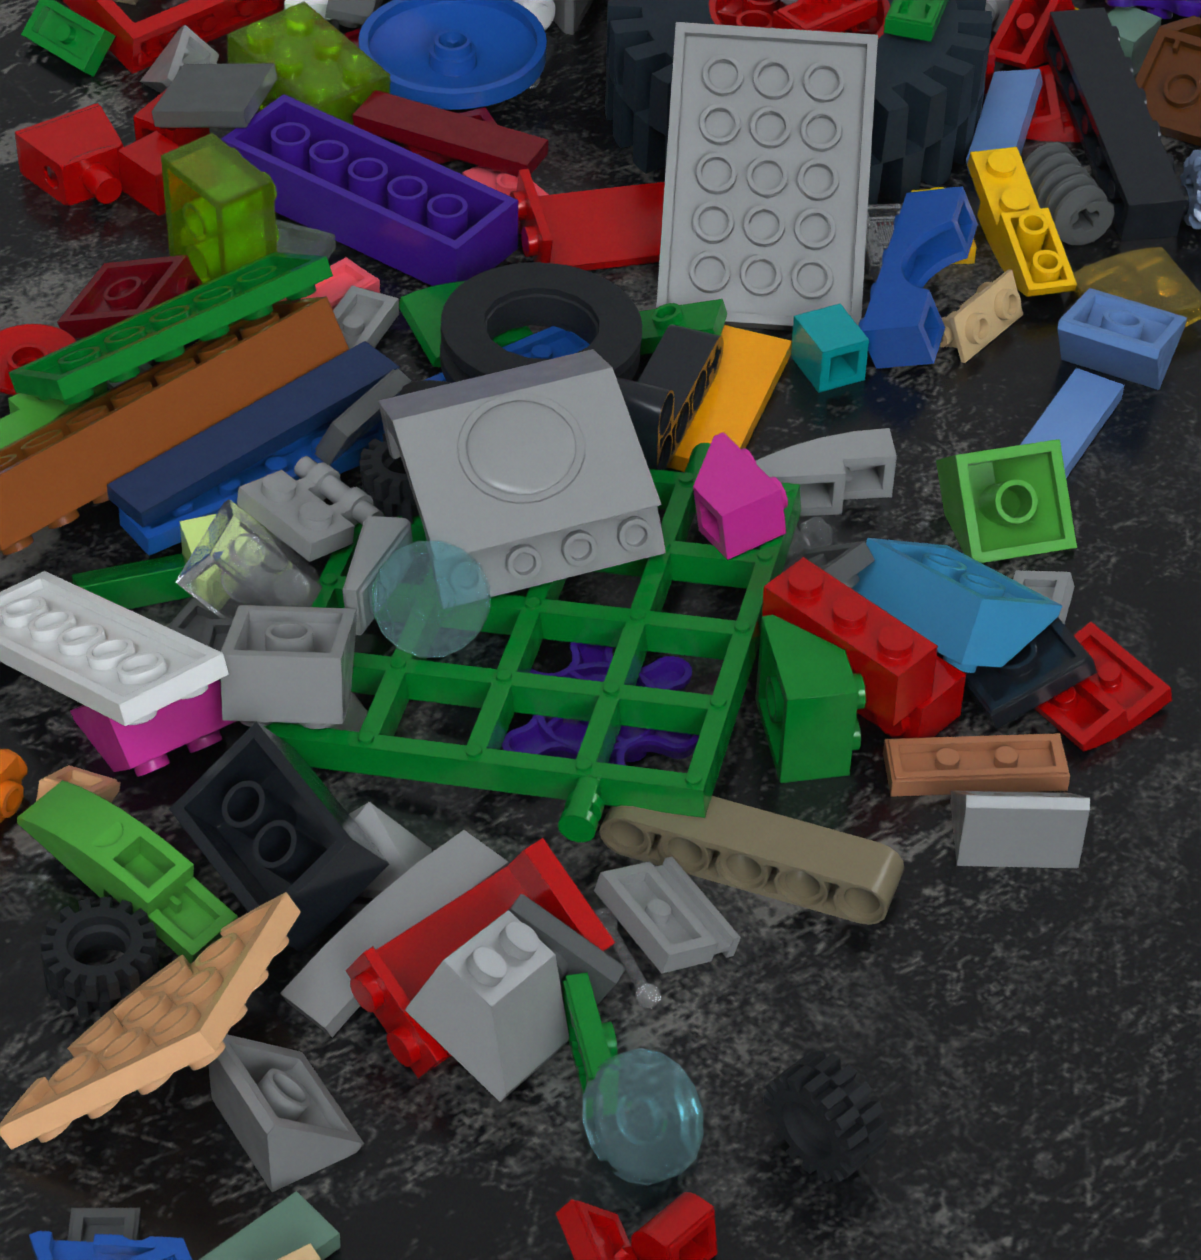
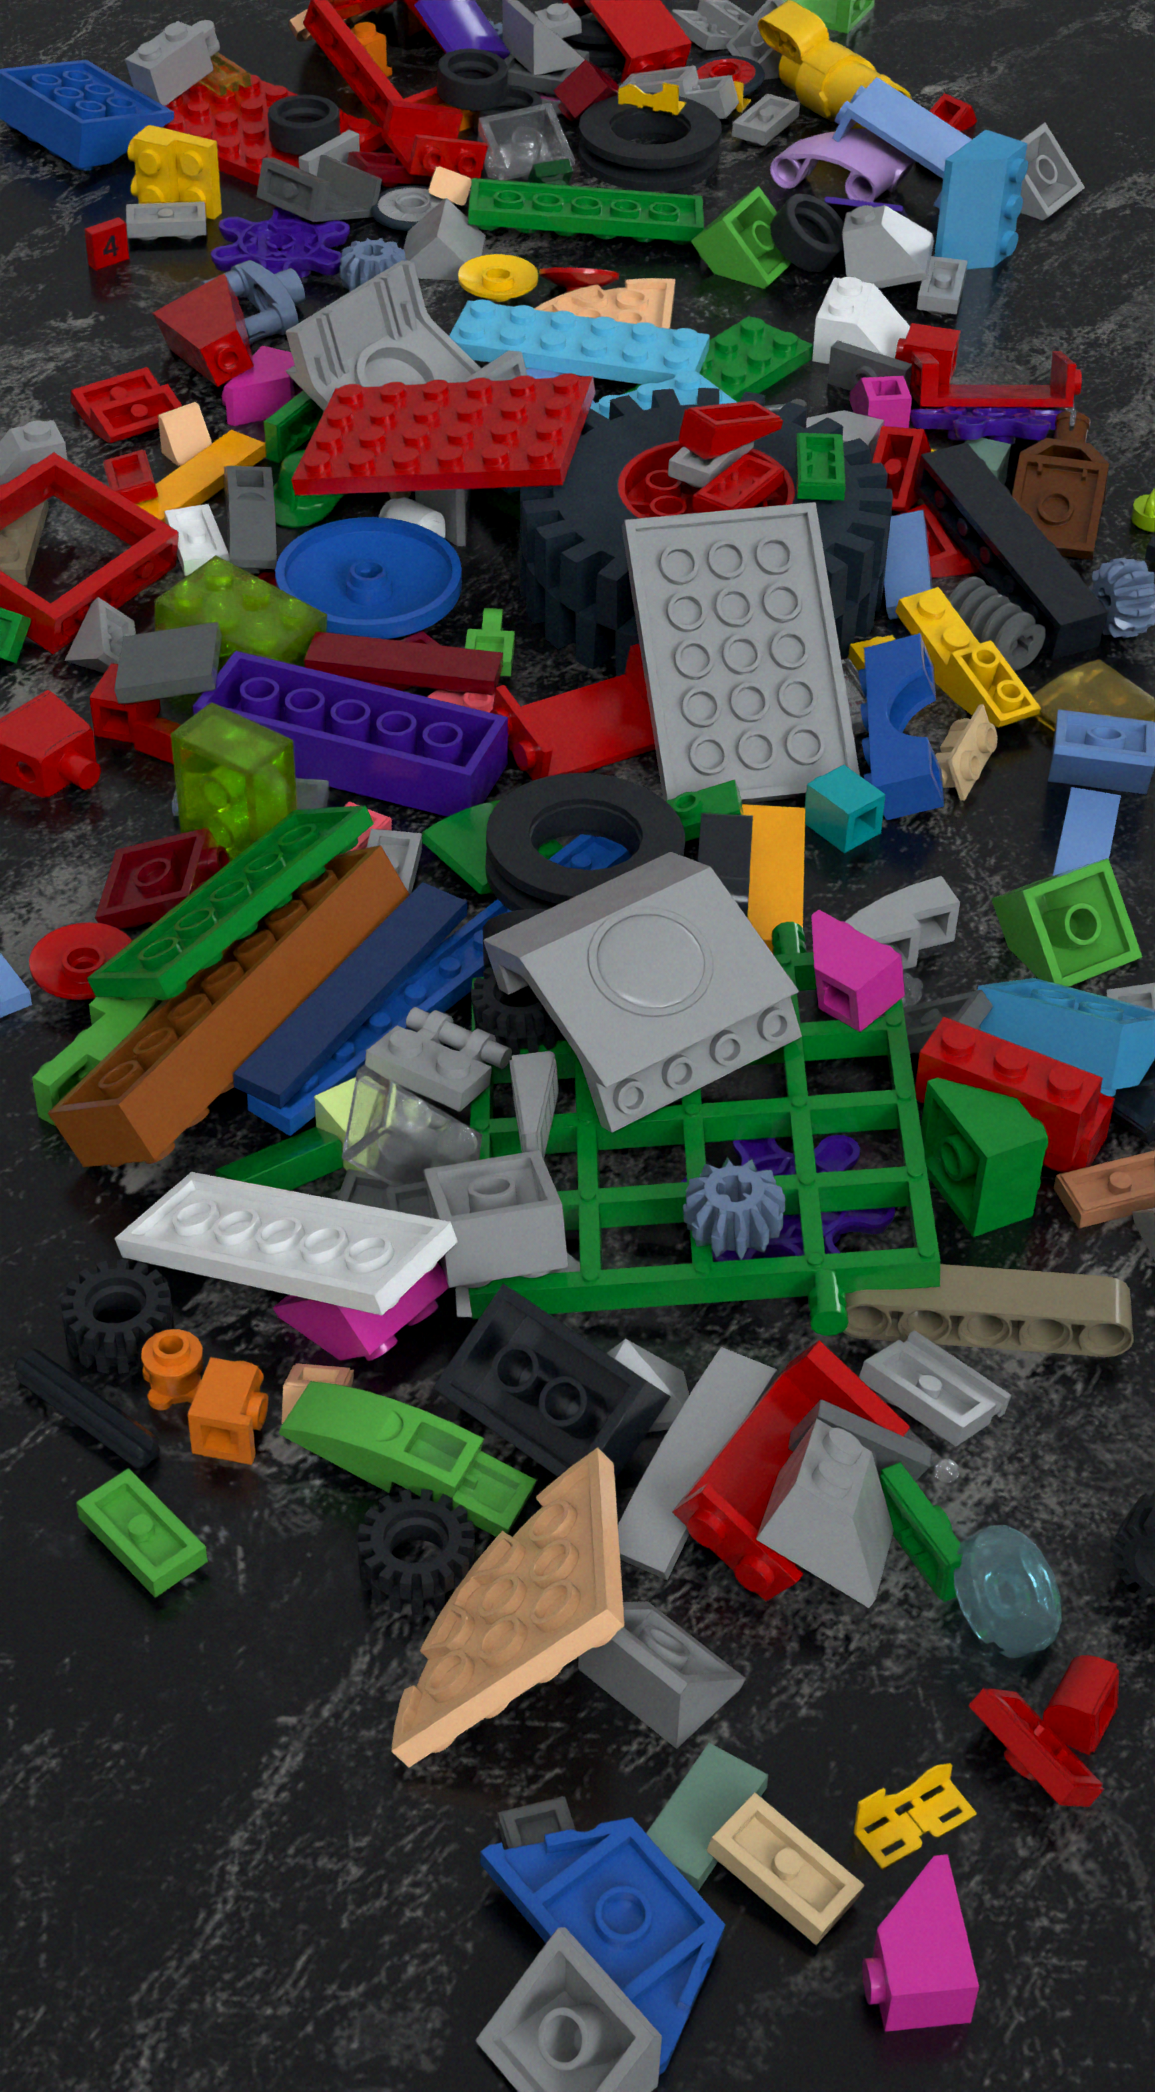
camera: 15 degrees left, 0 degrees up
red brick [118,131,197,216] -> none
dark grey tile [315,368,412,465] -> none
clear light blue tile [372,540,491,658] -> none
none -> bright green plate [465,608,515,676]
none -> sand blue gear [683,1157,785,1260]

